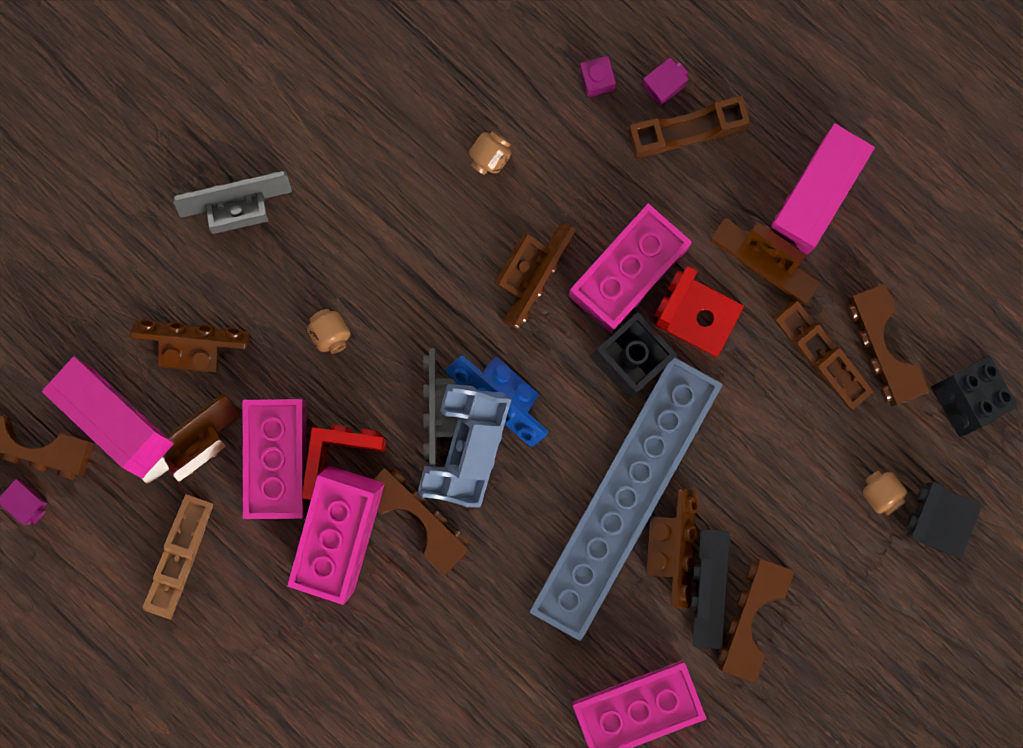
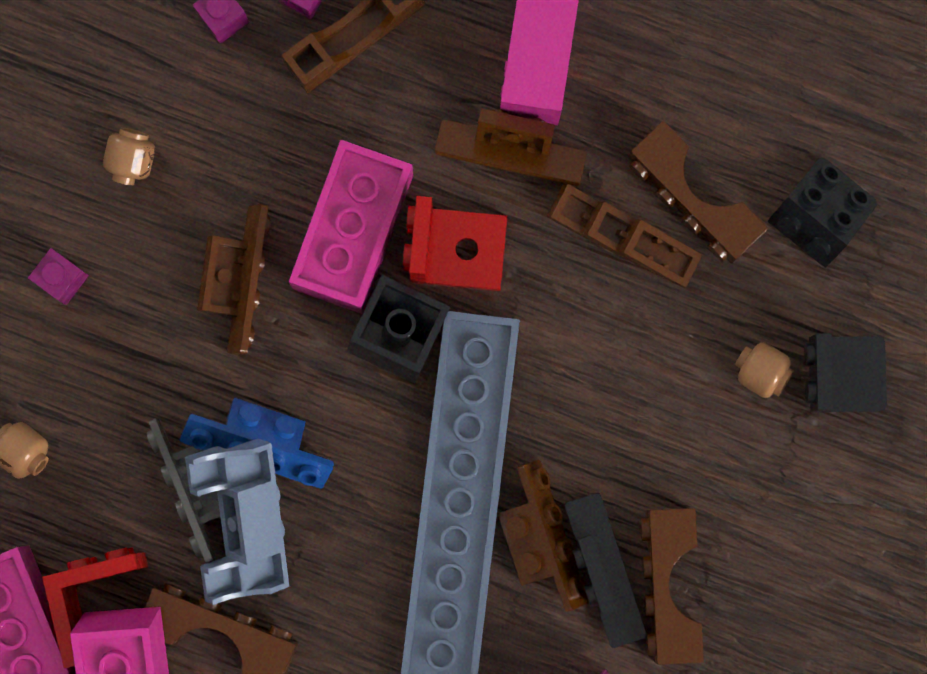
camera: 25 degrees left, 0 degrees up
none -> magenta brick [28,248,89,305]

